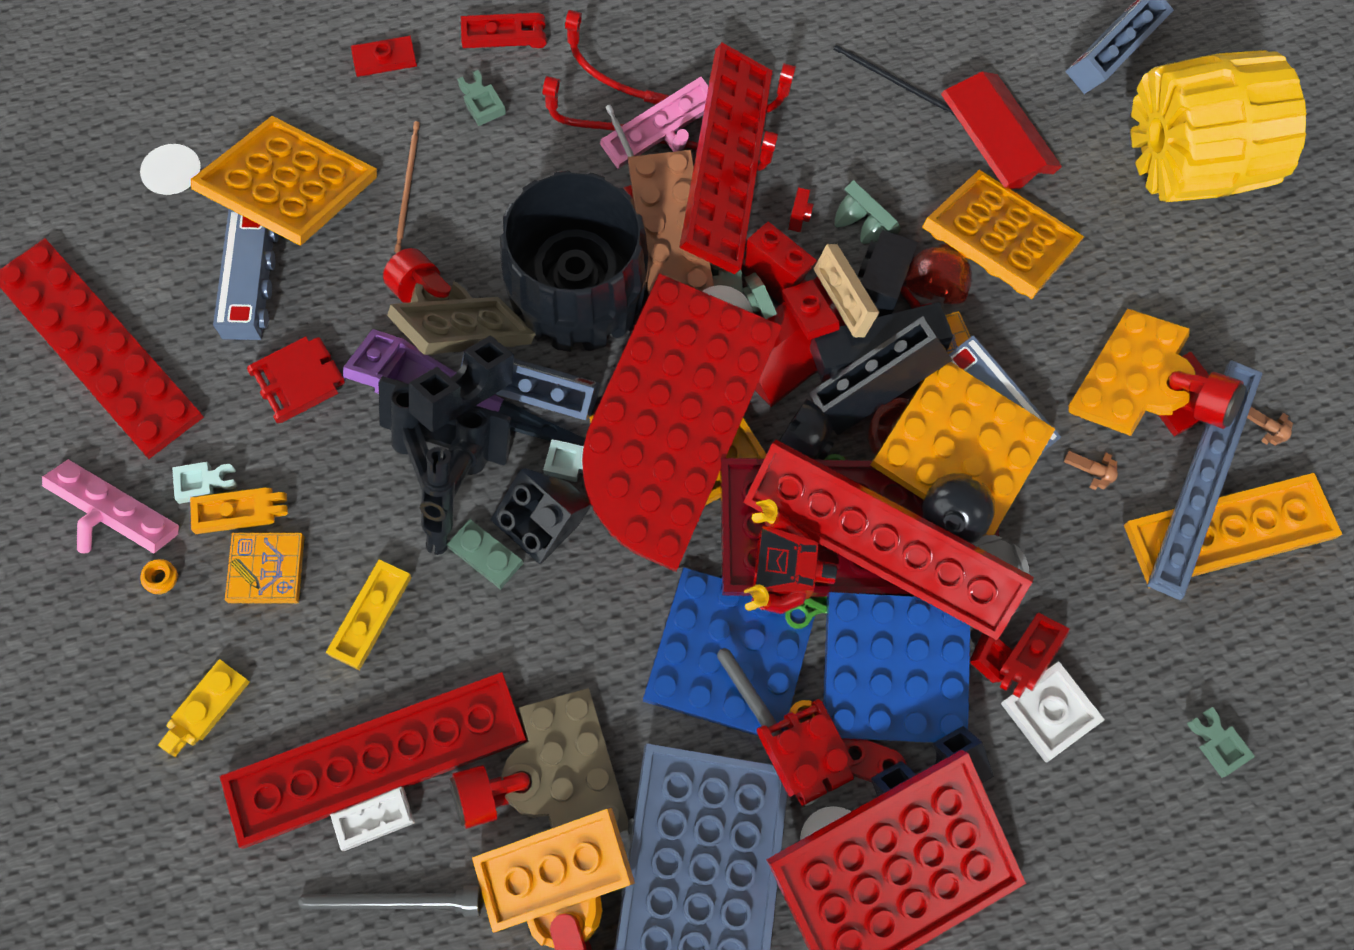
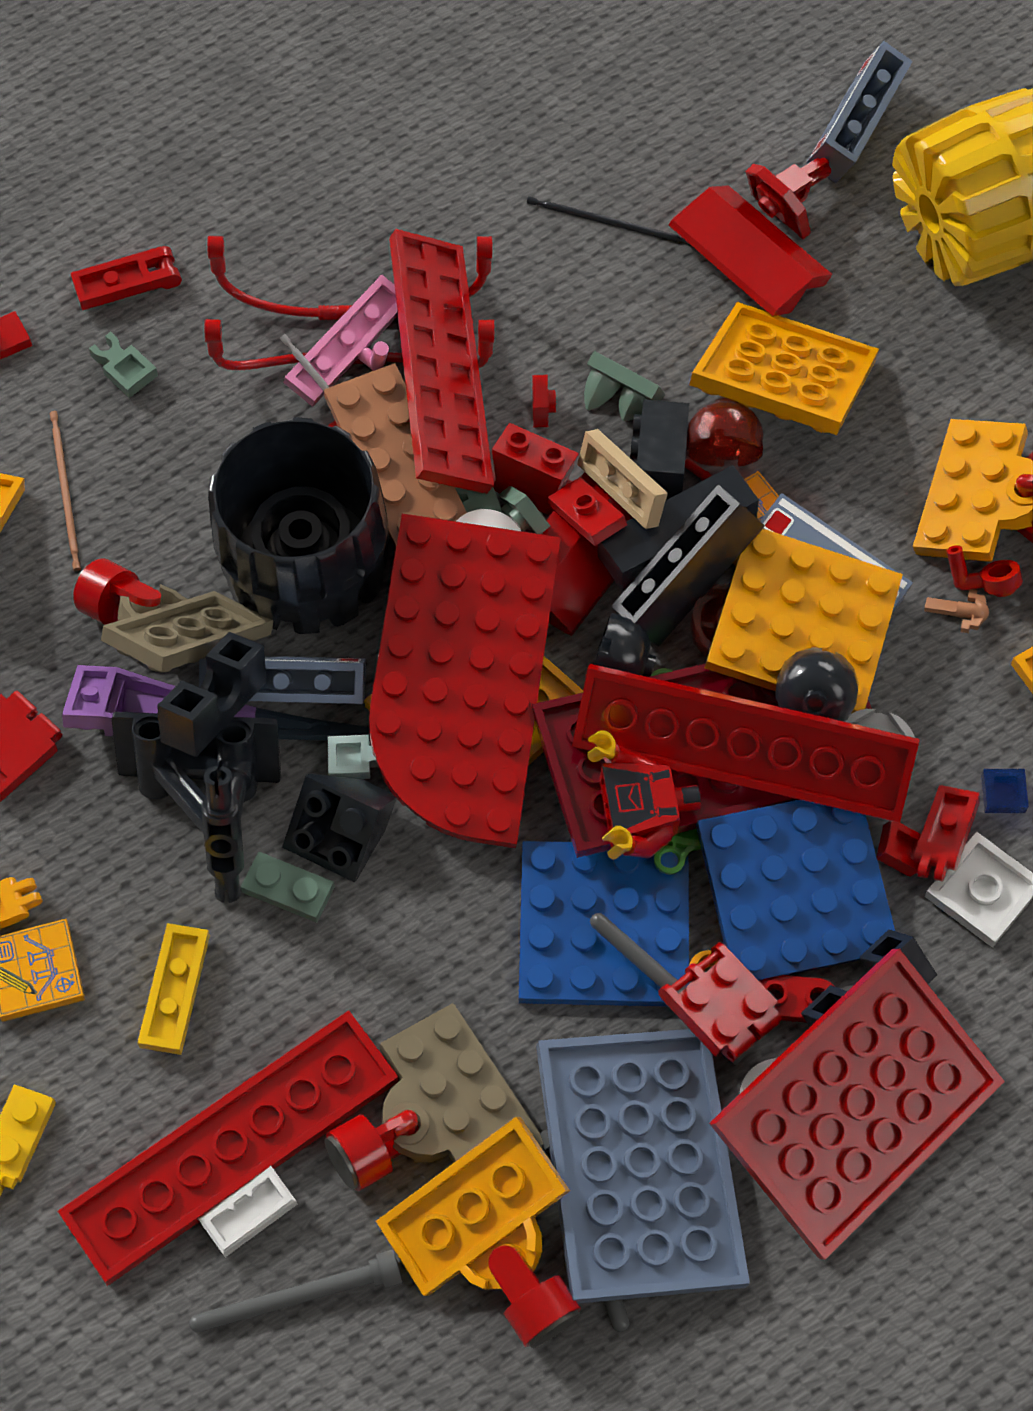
camera: 10 degrees left, 5 degrees down
none -> red piece [745,158,832,239]
none -> red plate [947,545,1023,597]
none -> clear blue plate [981,769,1029,813]

